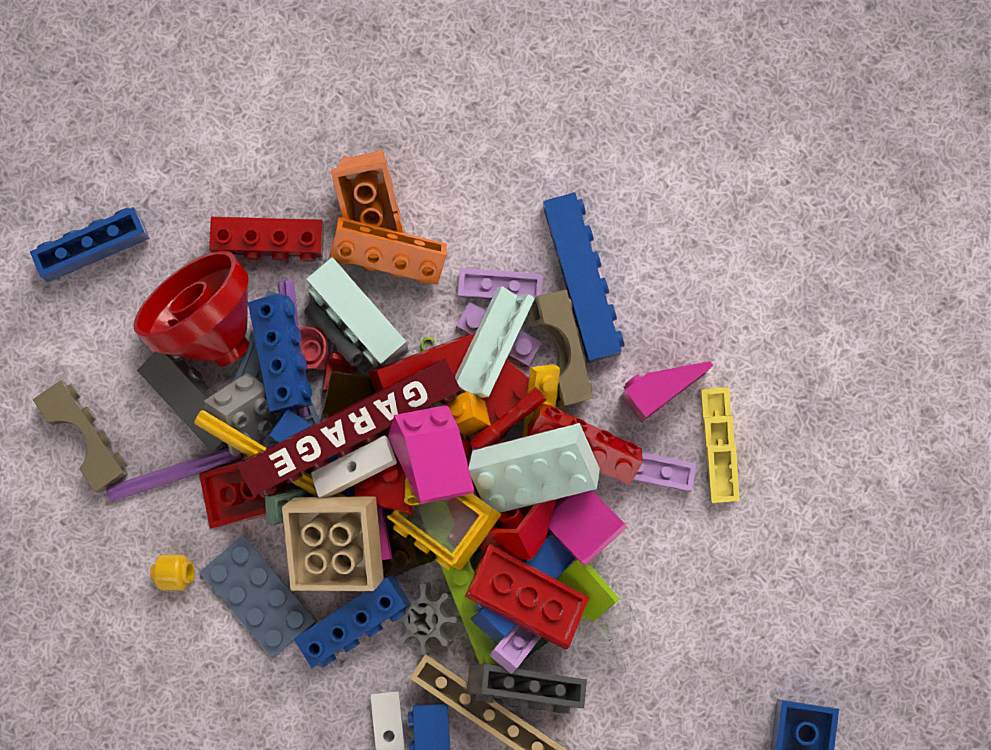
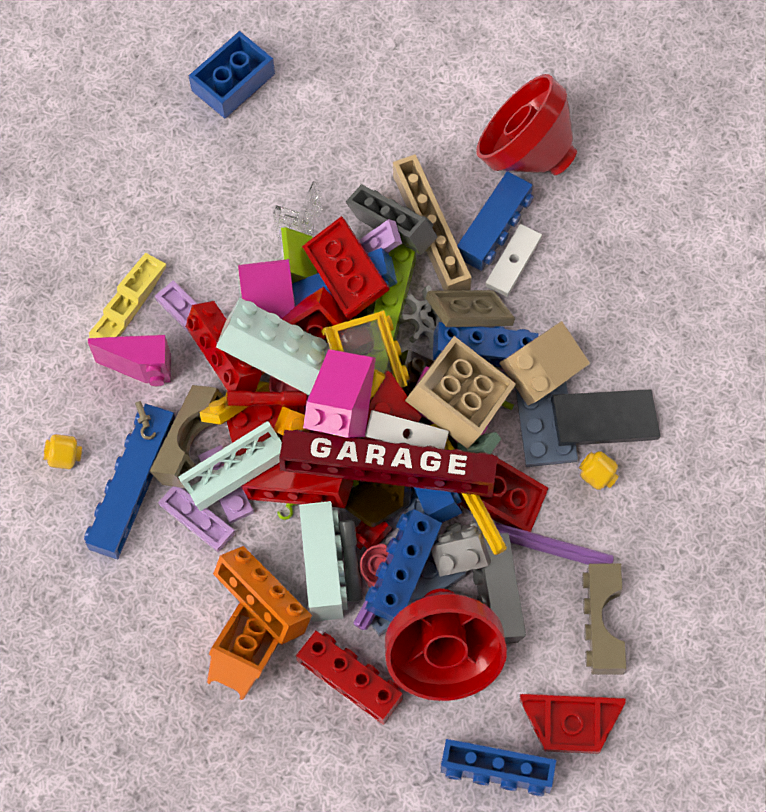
camera: 140 degrees left, 15 degrees down
none -> yellow head [43,434,82,469]
none -> dark tan hand [135,401,156,440]
none -> dark tan tile [426,290,515,327]
none -> tan slope [500,321,590,405]
none -> red wing [519,694,626,754]
none -> black tile [551,389,661,446]

